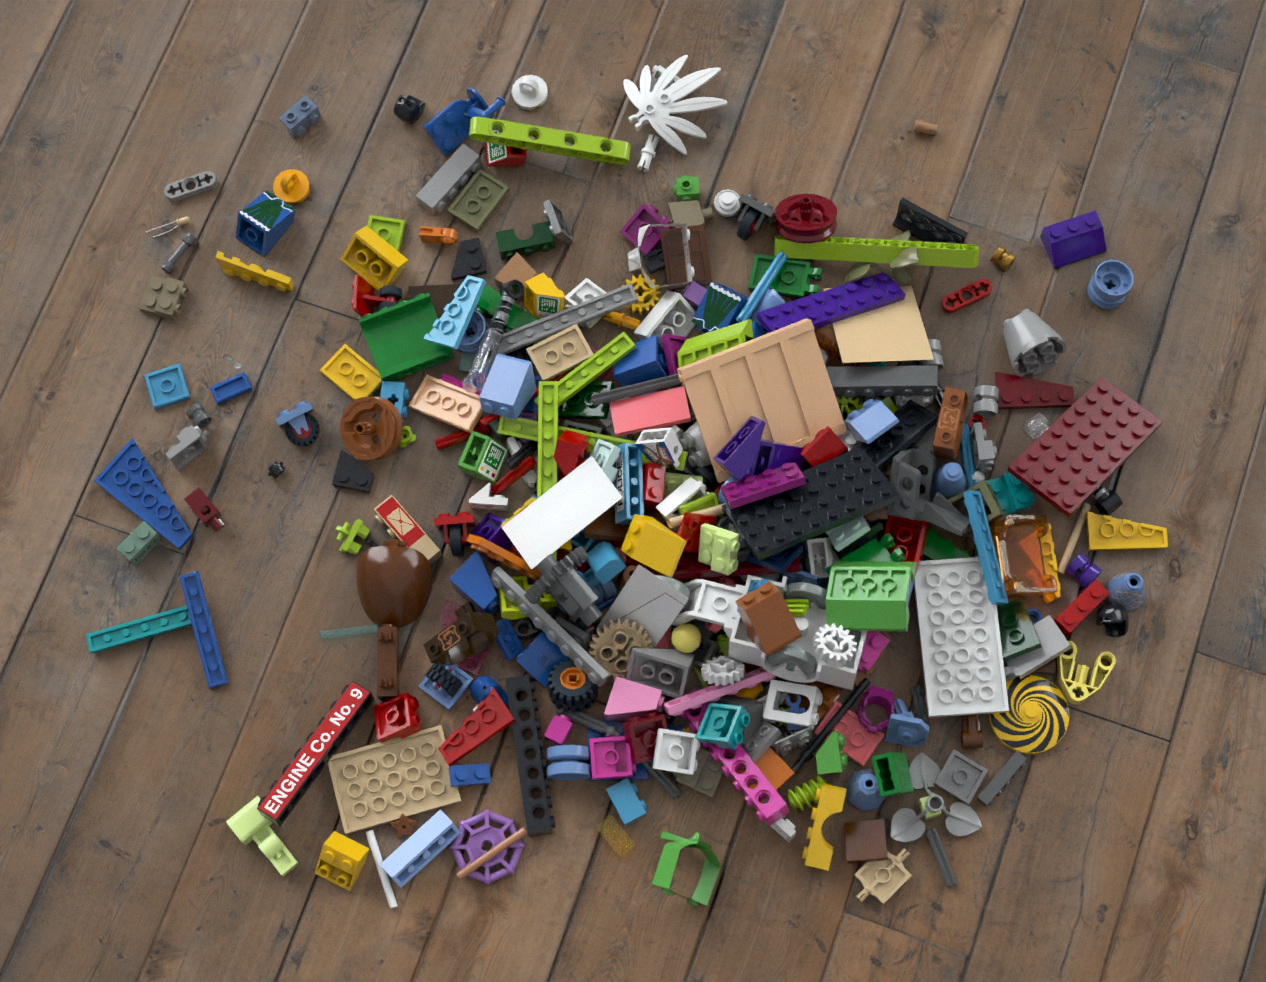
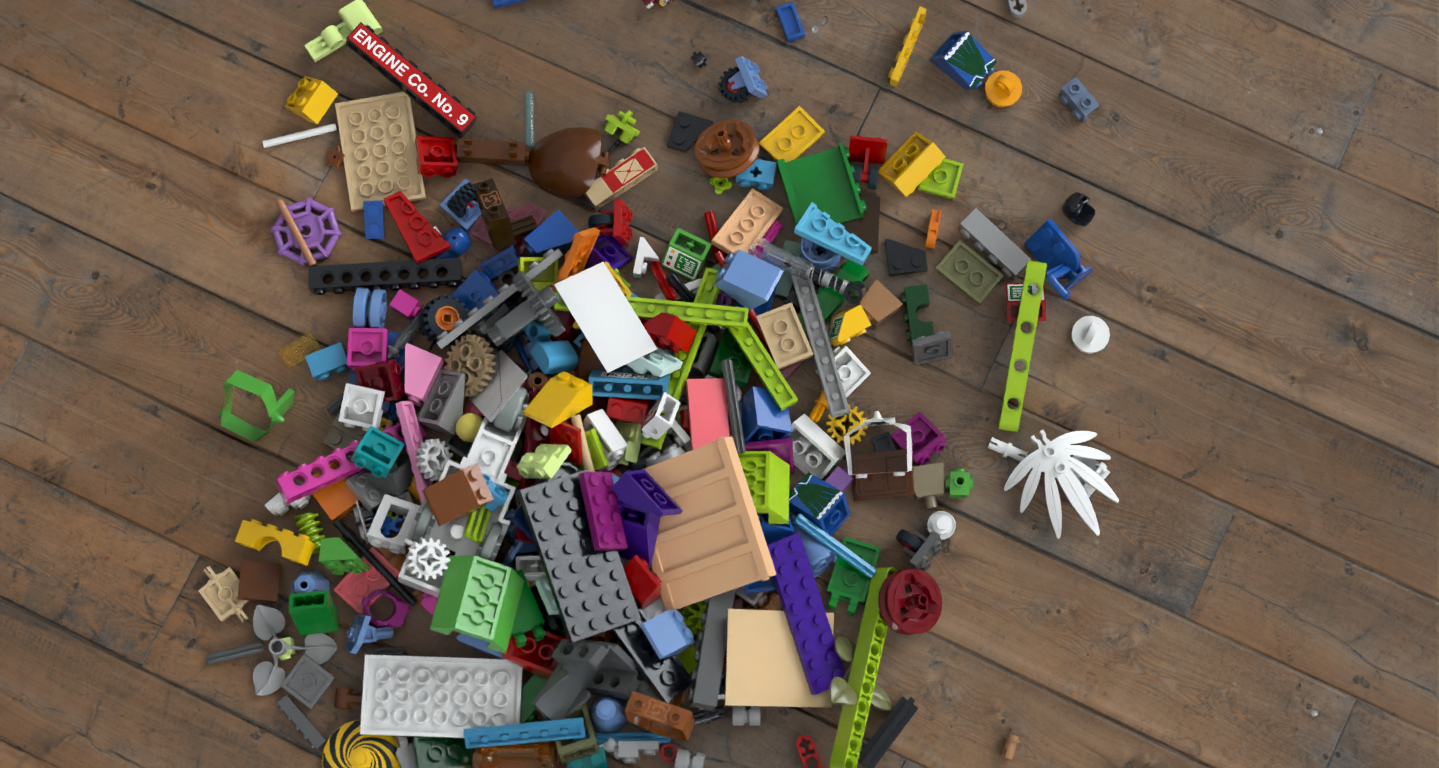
camera: 95 degrees right, 5 degrees up
light blue brick [380,809,461,888] -> none

